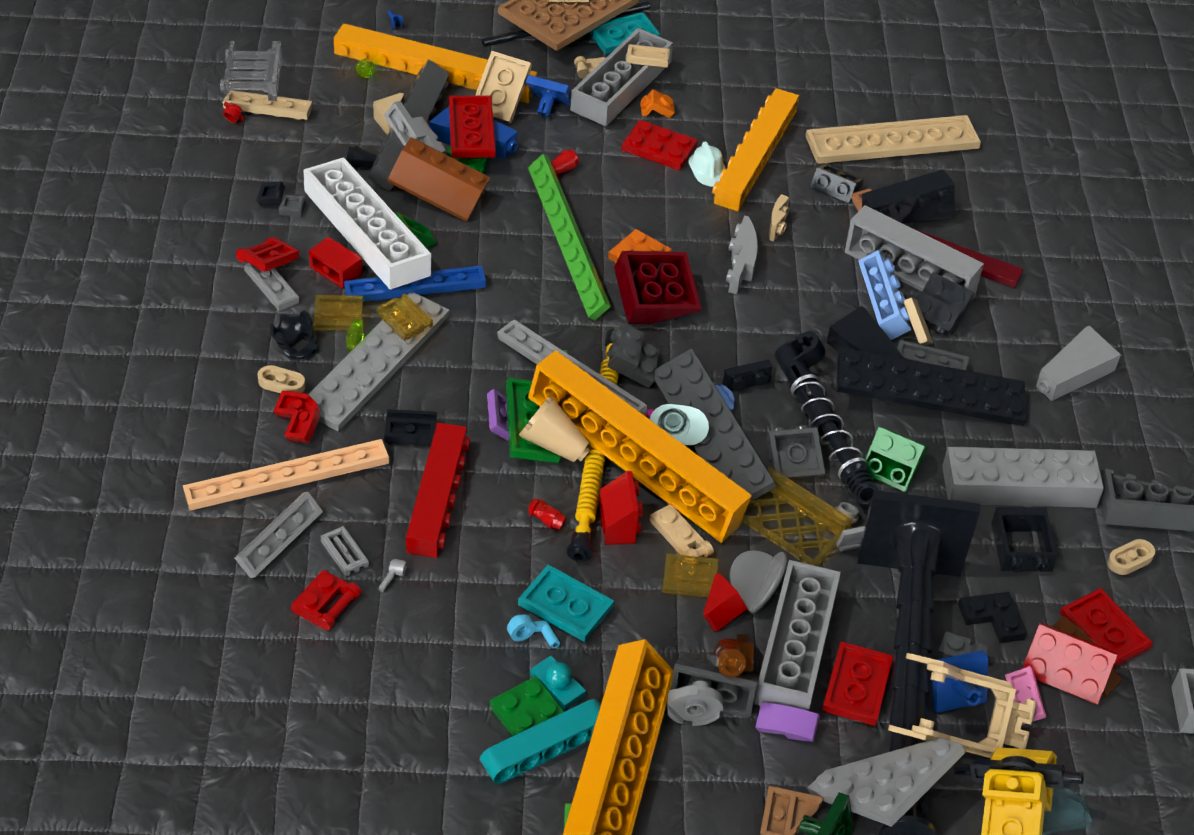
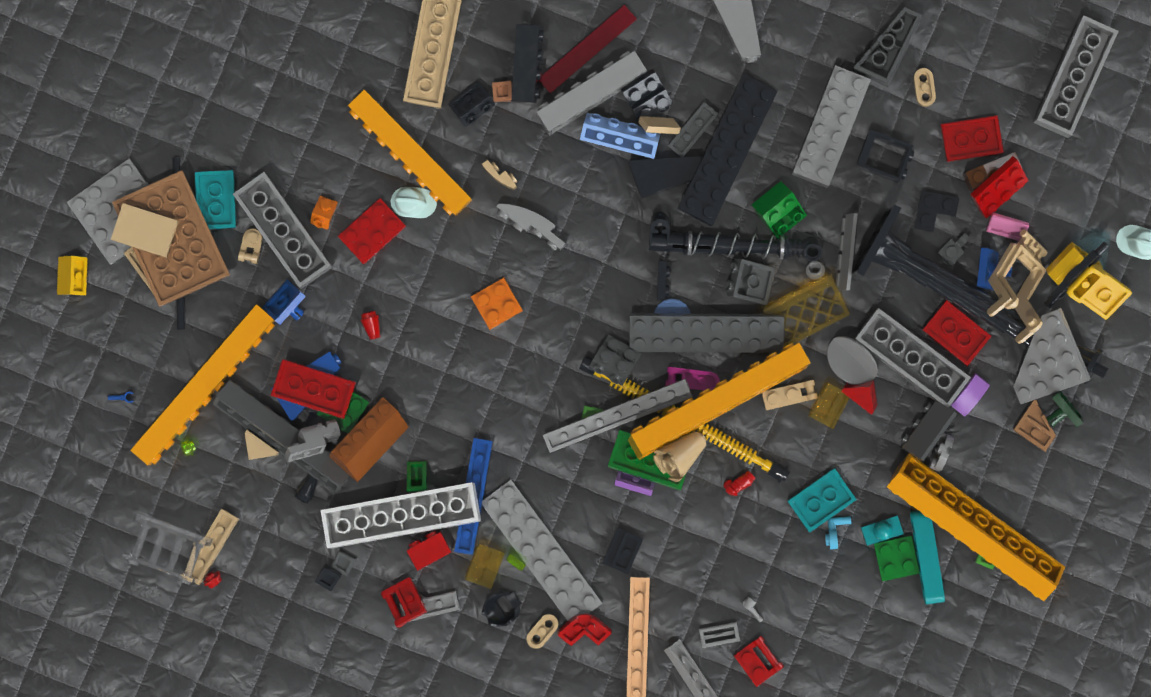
camera: 65 degrees left, 40 degrees up
clear yellow plate [377,293,433,341] -> none
red brick [406,422,471,558] -> none
tan plate [475,51,532,124] -> none
bright green plate [528,154,611,321] -> none
red slope [599,471,642,545] -> none
dark red slope [614,251,702,324] -> none
tan tile [626,44,670,68] -> none
light aqua piece [650,404,709,445] -> none
plate [707,634,754,677] -> none

